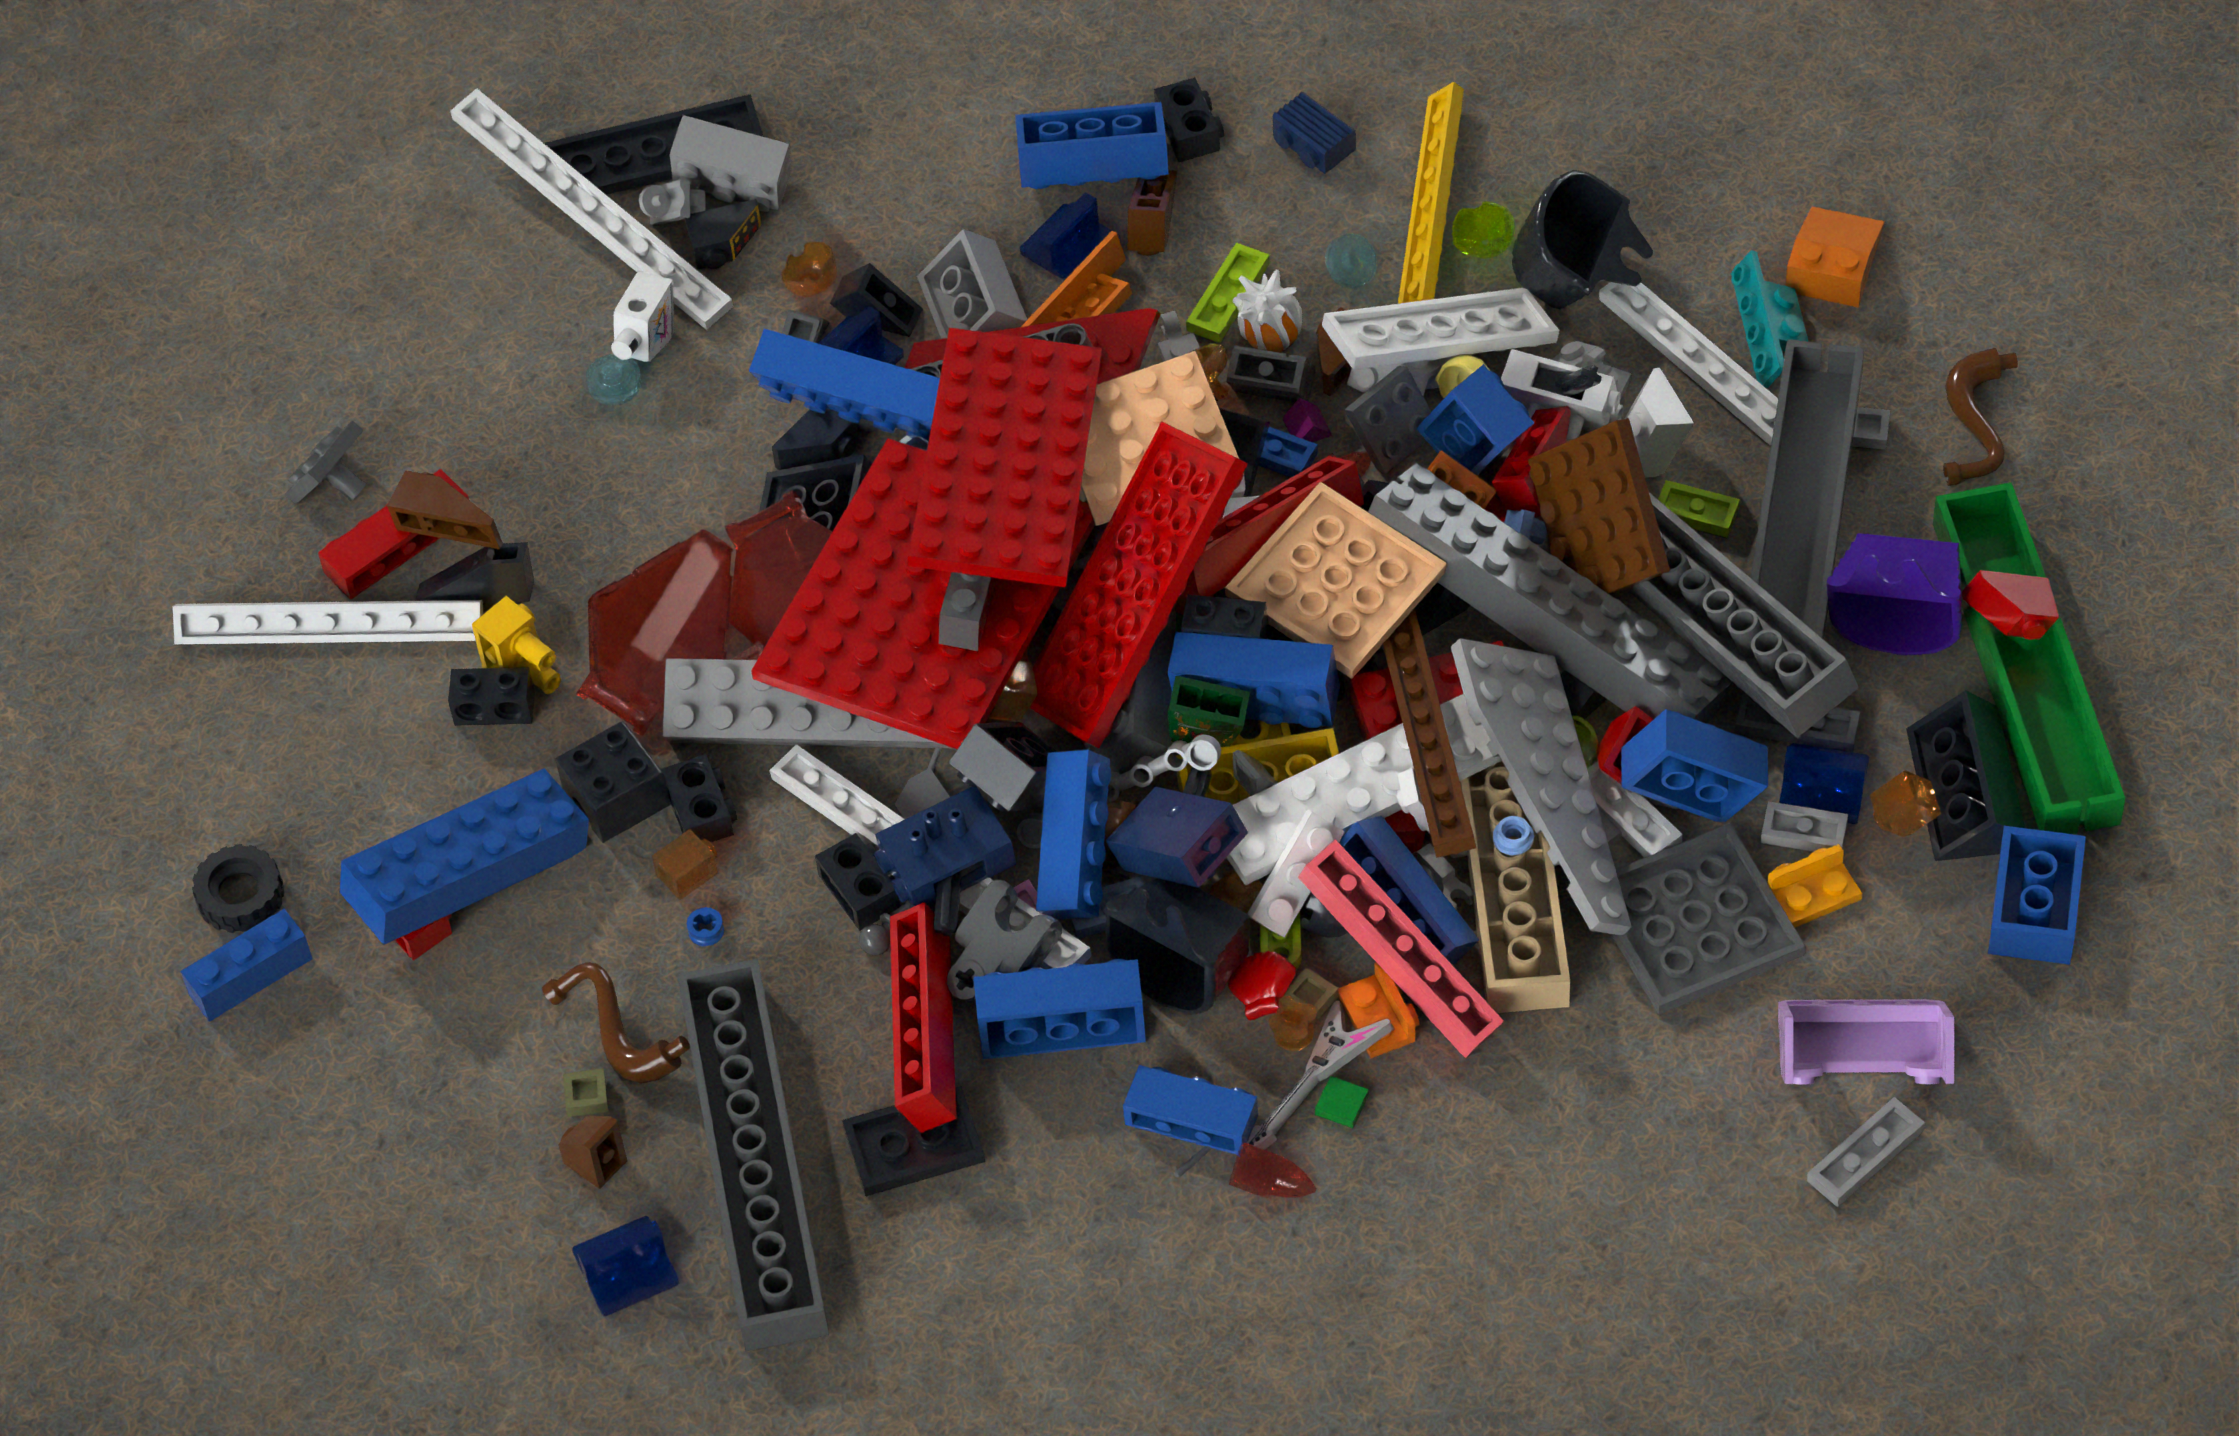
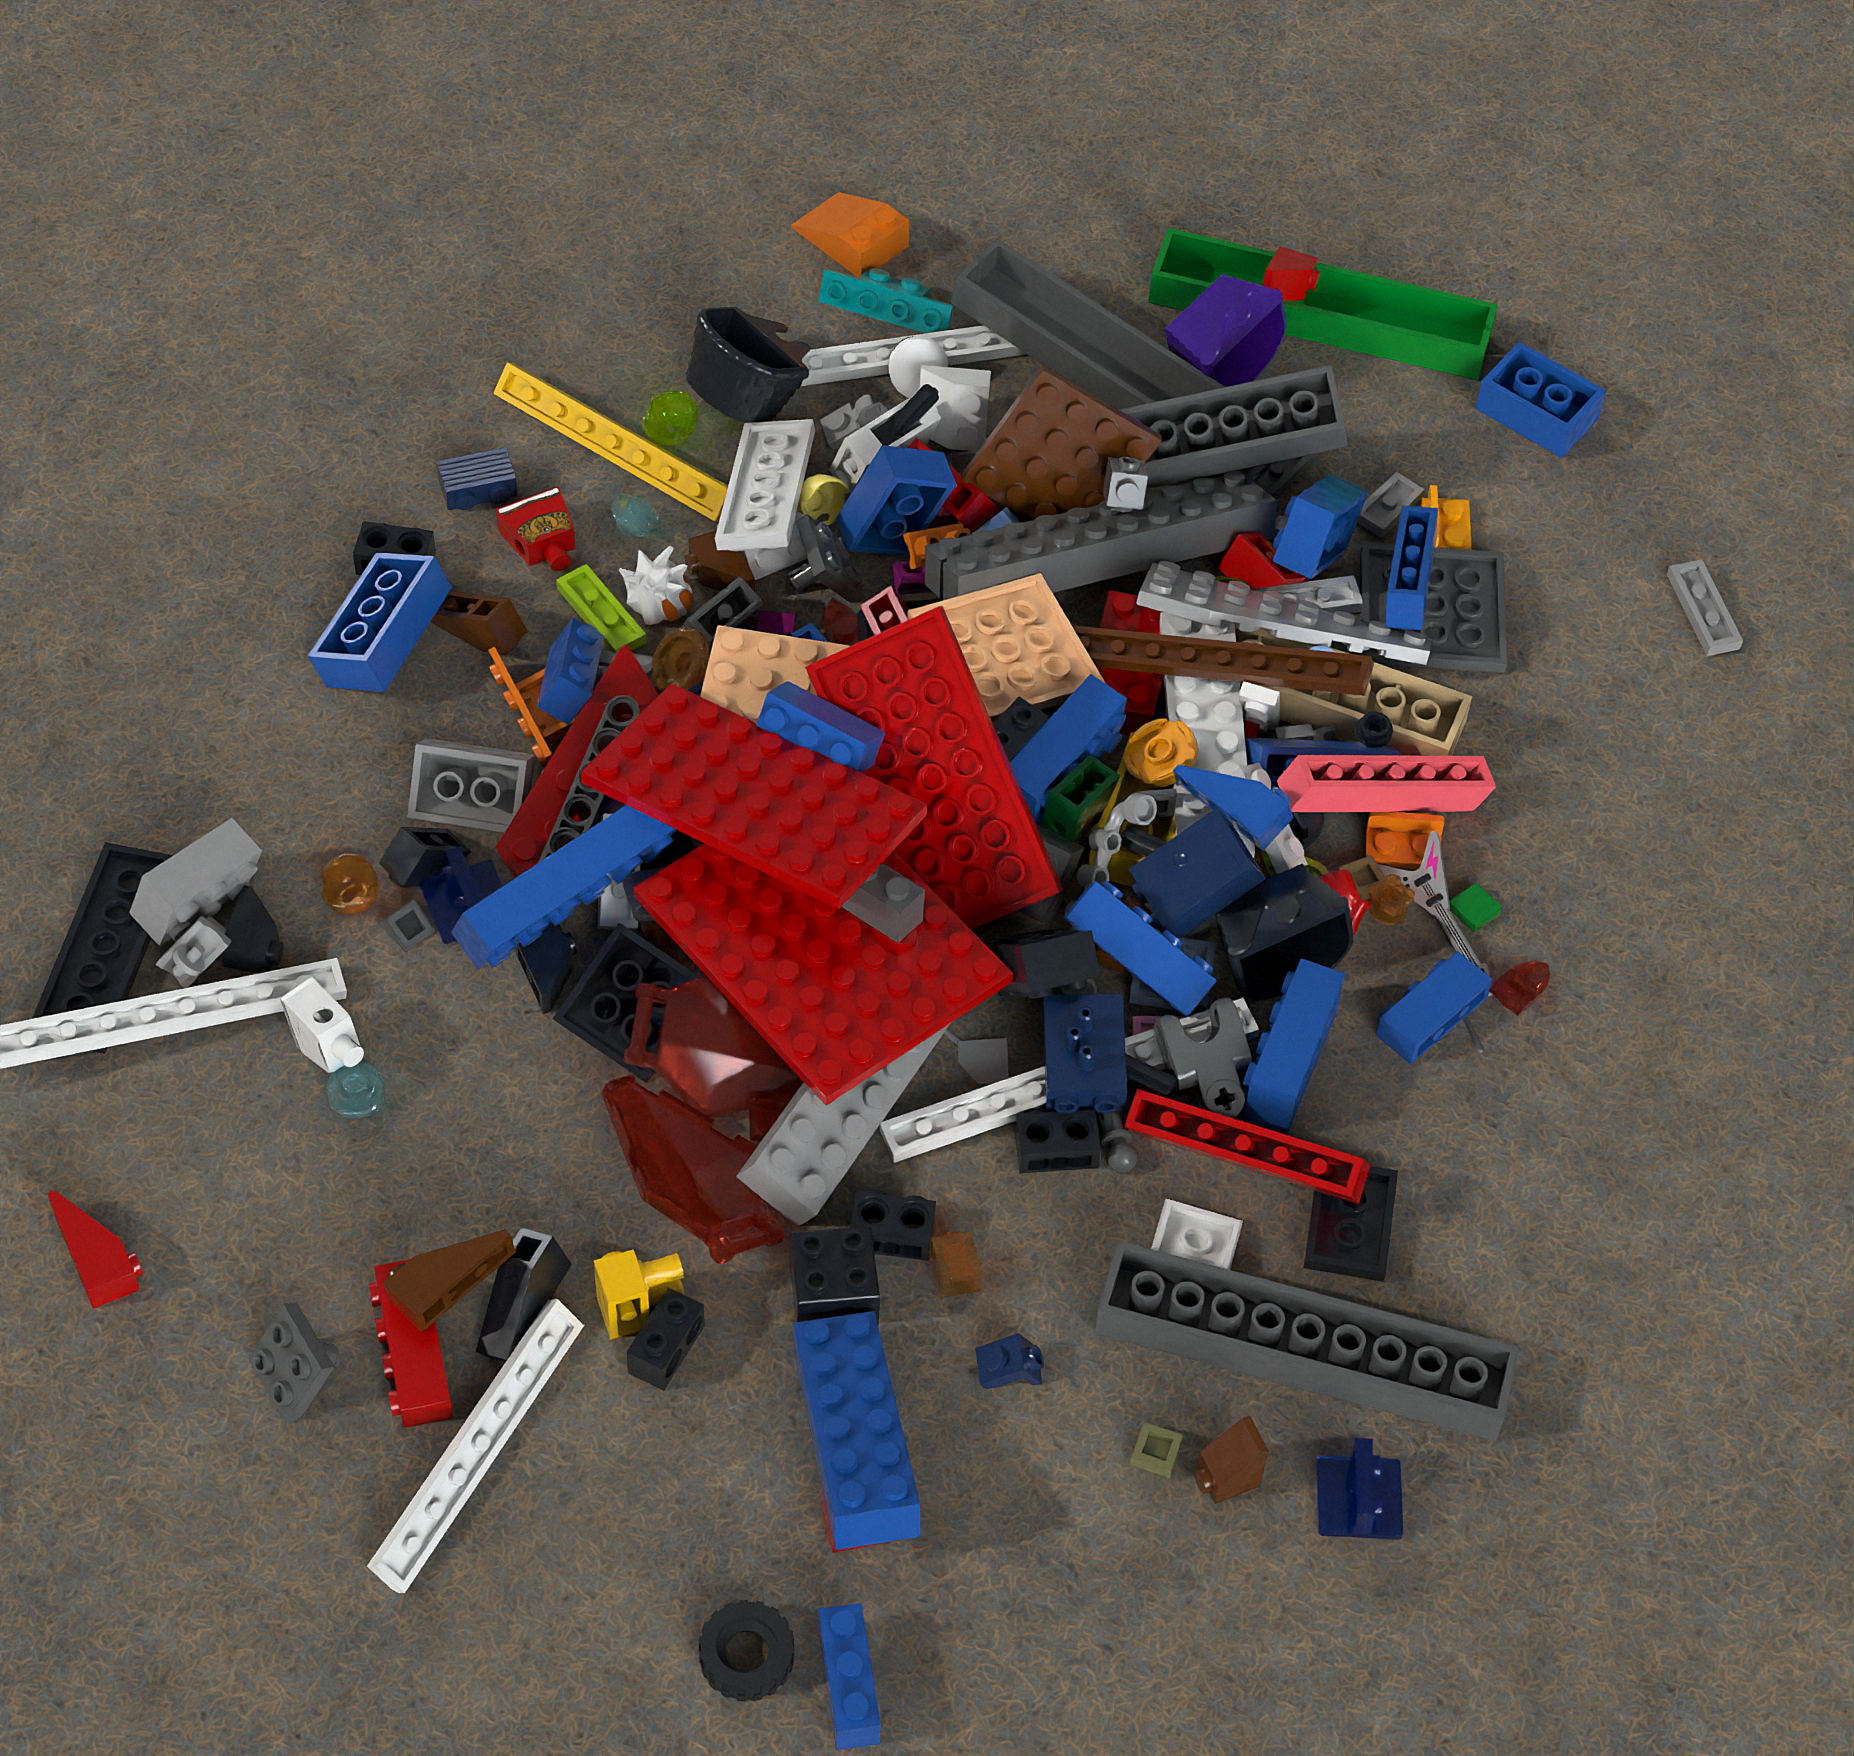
camera: 70 degrees left, 0 degrees up
reddish brown animal [542,962,690,1083] -> none
blue bush [686,907,724,946] -> none
clear blue bracket [1019,192,1121,280] -> none
lavender windscreen [1778,999,1954,1085] -> none
clear blue bracket [1779,743,1869,824] -> none
clear orange brick [1870,770,1941,837] -> none
black slope [1906,690,2025,861] -> none
reddish brown animal [1943,348,2018,486] -> none
none -> red slope [47,1190,143,1309]
none -> red torso [496,486,575,571]
none -> blue brick [537,618,604,725]
none -> blue brick [756,681,886,773]
none -> white piece [888,336,948,398]
none -> dark blue bracket [976,1333,1044,1389]
none -> brick [1103,457,1148,512]
none -> light orange tile [1123,718,1199,788]
none -> white plate [1151,1199,1243,1270]
none -> blue slope [1173,765,1294,851]
none -> black plate [1355,712,1393,747]
none -> blue brick [1386,505,1438,630]

